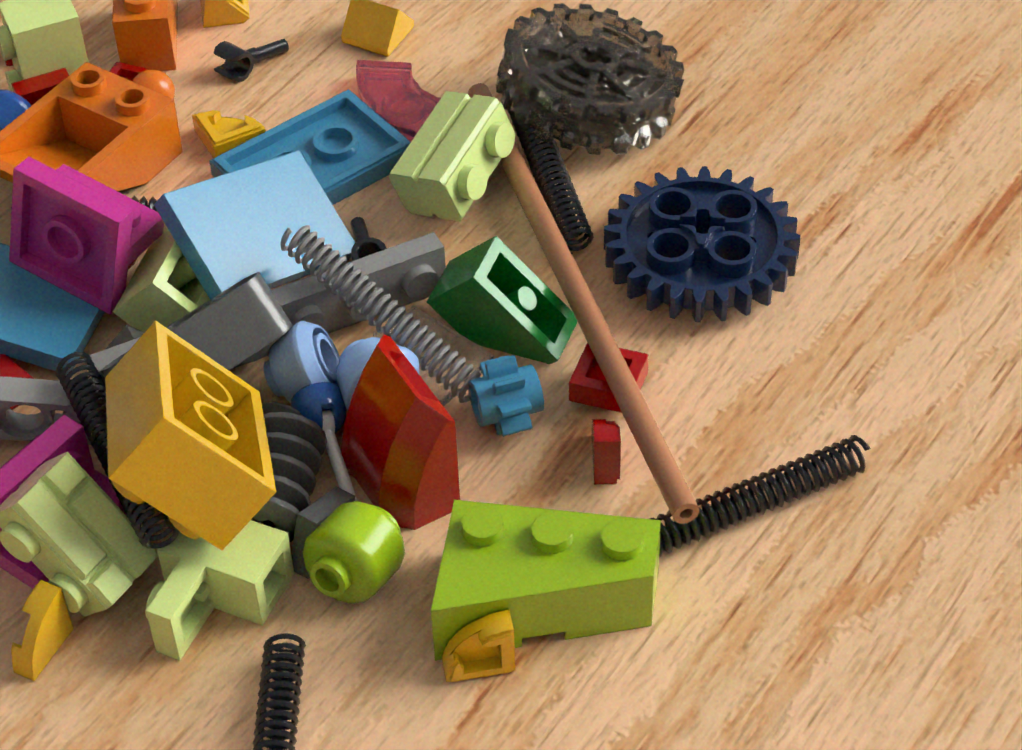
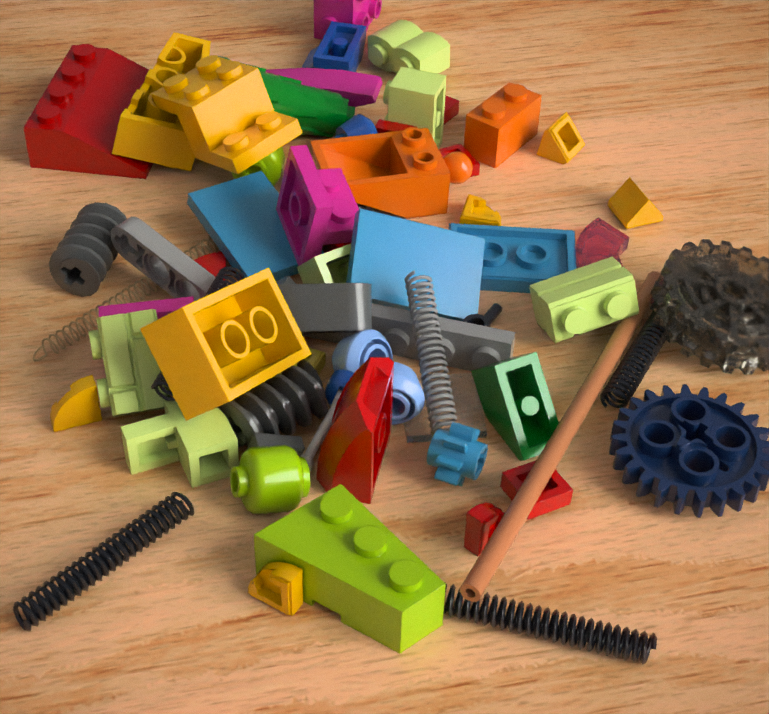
camera: 40 degrees right, 5 degrees down
black hand [214,39,289,82] -> none

